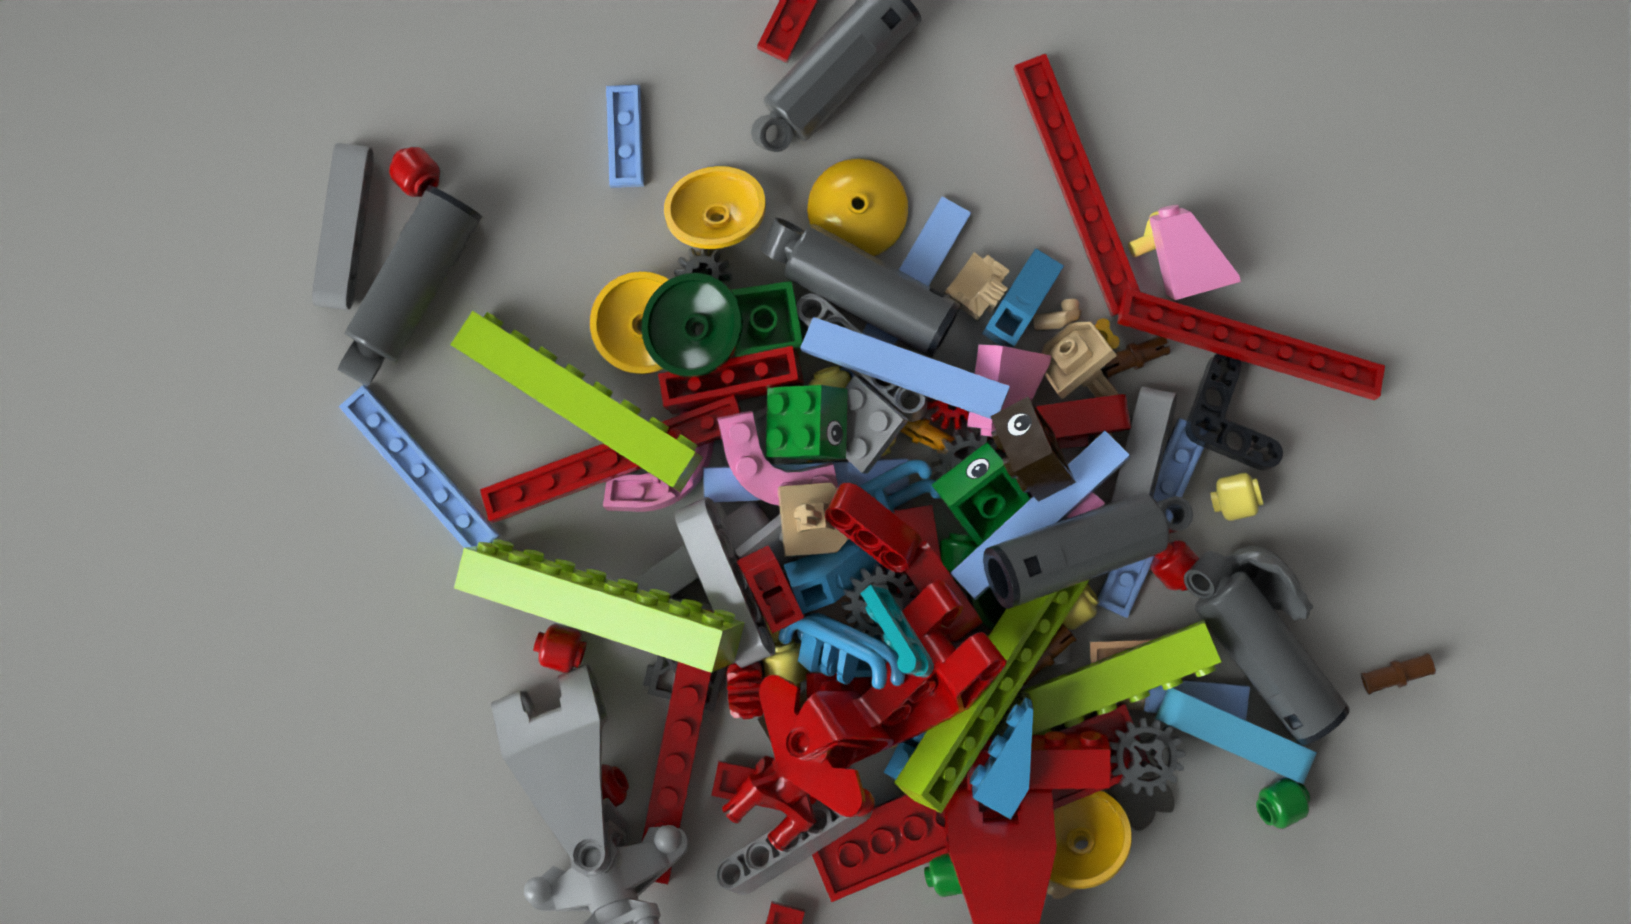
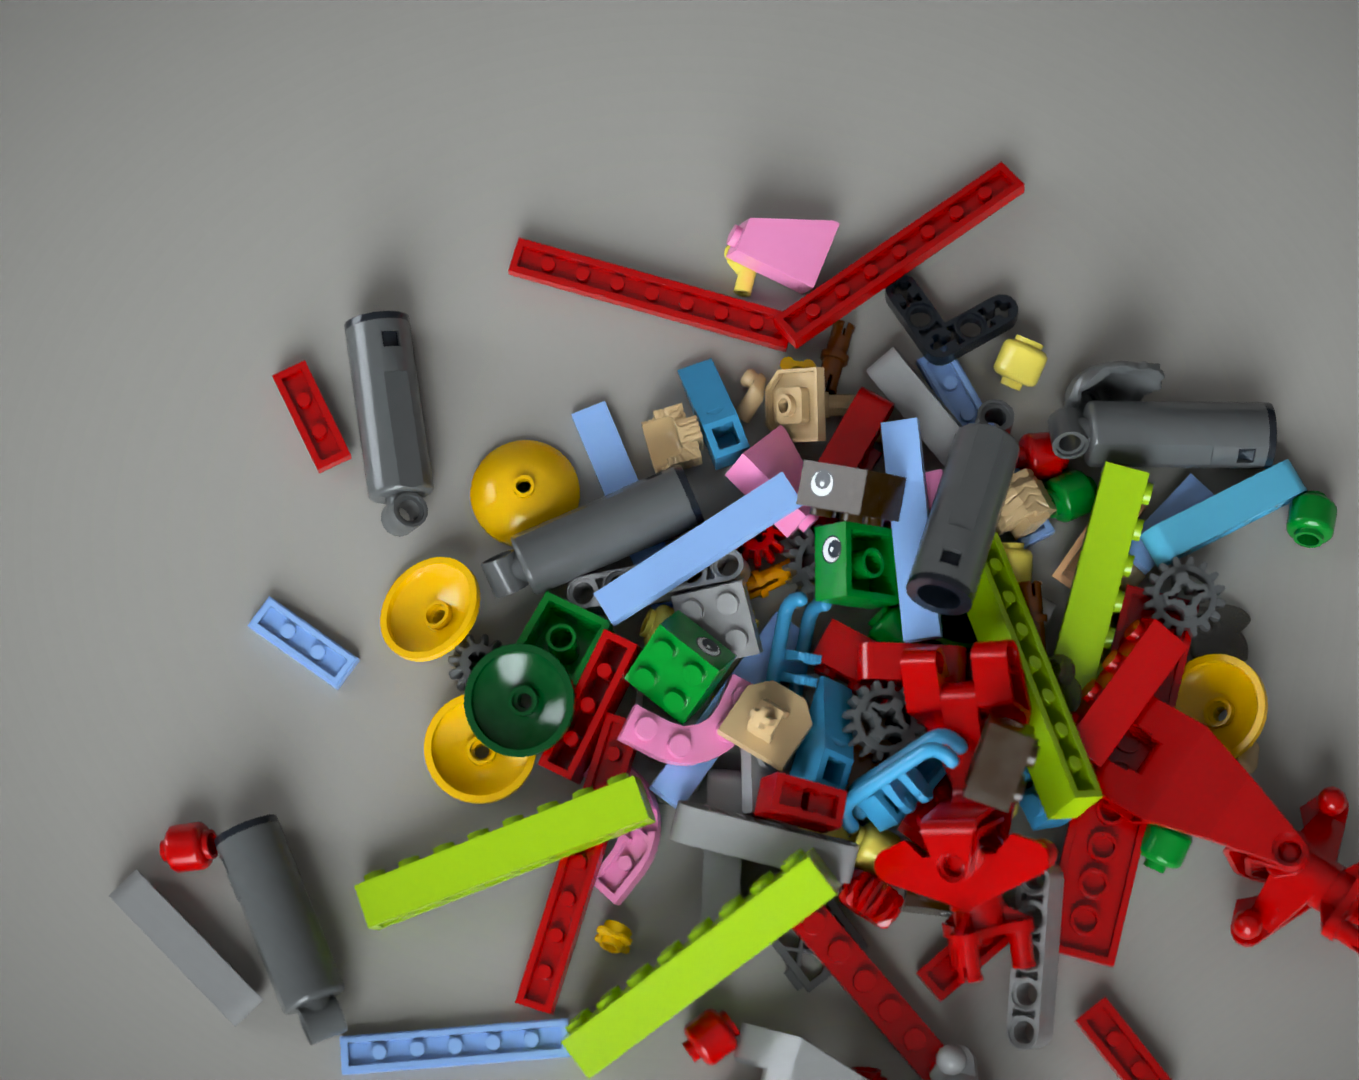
camera: 50 degrees left, 10 degrees down
red beam [825,483,921,573] -> none
teal plate [860,585,934,678] -> none
dark azure slope [970,698,1033,819] -> none
reddish brown pin [1361,653,1436,695] -> none
none -> yellow plate [594,920,632,954]
none -> dark brown brick [963,711,1040,813]
none -> tan hair [996,468,1057,540]
none -> green head [1044,469,1097,523]

